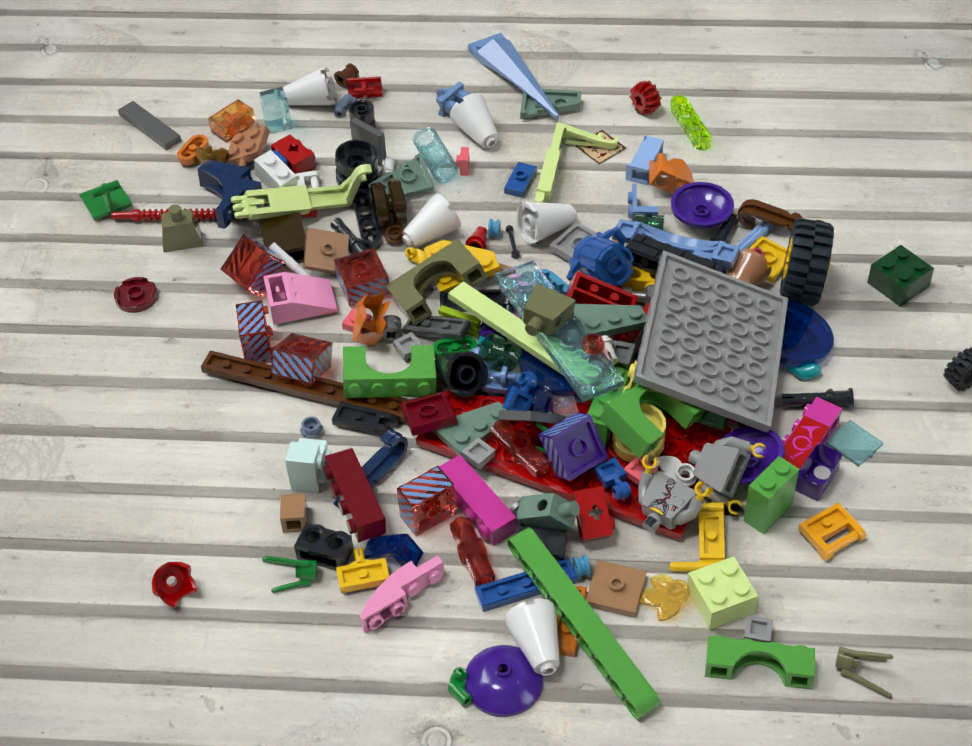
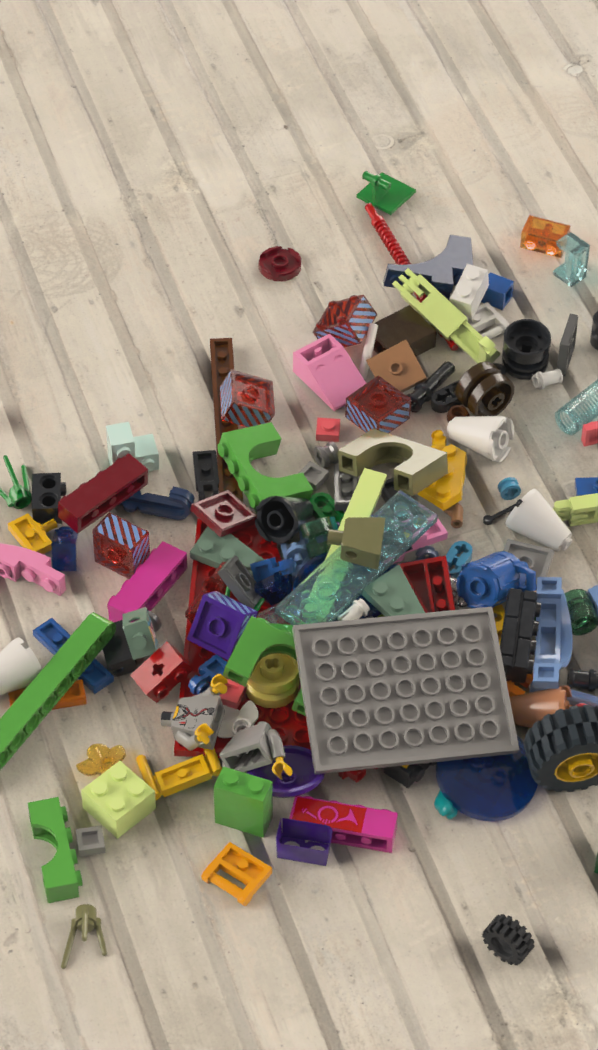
camera: 65 degrees right, 0 degrees up
dark grey tile [118,101,181,150] -> none
olive torso [162,205,203,252] -> none
orange plate [177,134,209,166] -> none
pearl gold hair [195,146,228,164] -> none
nougat plate [224,122,270,167] -> none
container [236,300,275,364] -> none
red brick [271,134,316,174] -> none
medium nougat brick [280,493,308,533] -> none
sand blue plate [300,416,323,438] -> none
orange piece [352,293,390,346] -> none
sand green wing [369,152,434,198] -> none
clear red piece [449,516,495,587] -> none
light grey plate [461,438,496,469] -> none
red cone [466,226,488,249] -> none
dark azure bush [572,554,591,579] -> none
clear red plate [581,333,605,355] -> none
medium nougat plate [586,560,647,617] -> none
black pin [781,388,854,409] -> none
clear light blue piece [825,420,883,467] -> none

